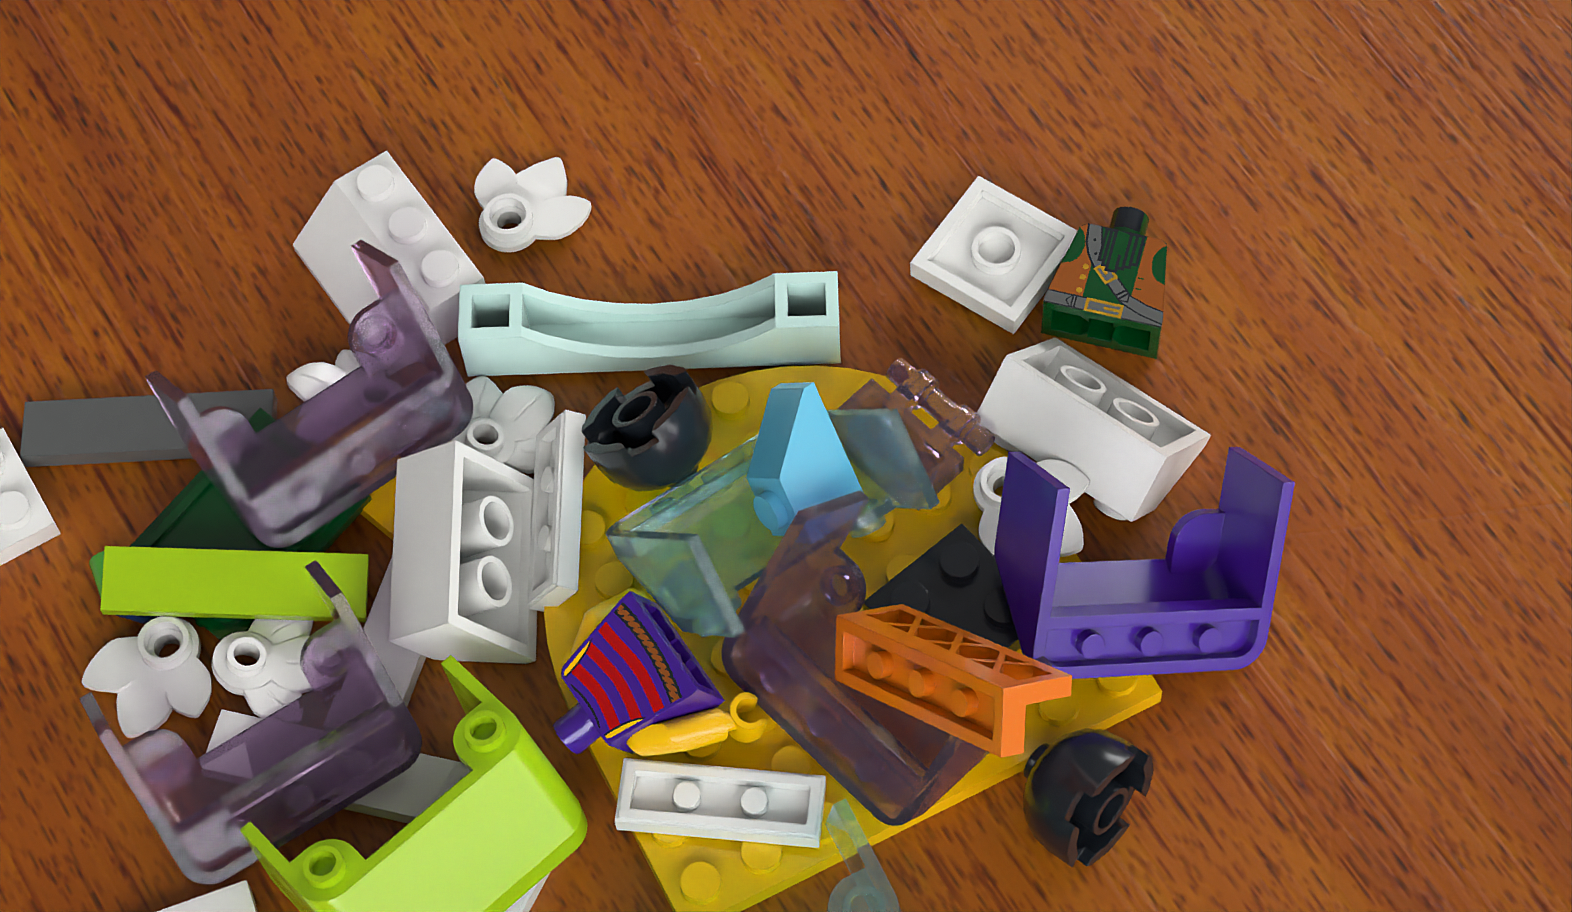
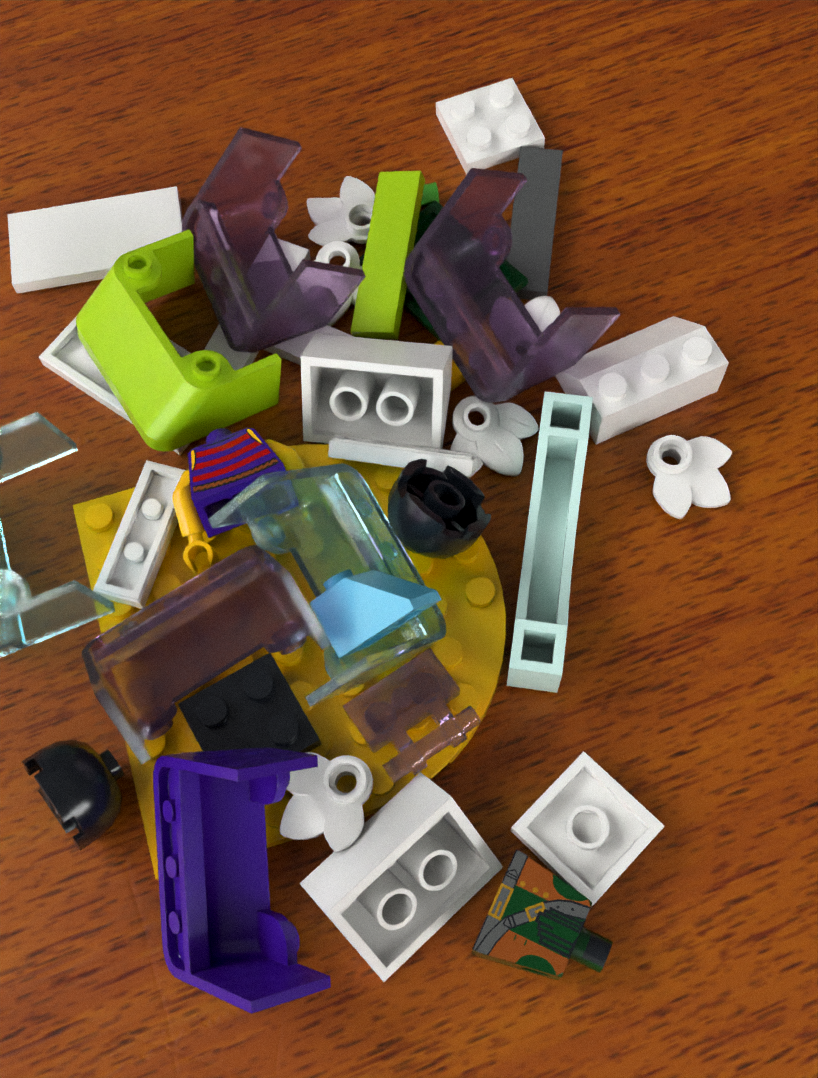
camera: 100 degrees right, 5 degrees up
orange fence [834,604,1072,758] -> none

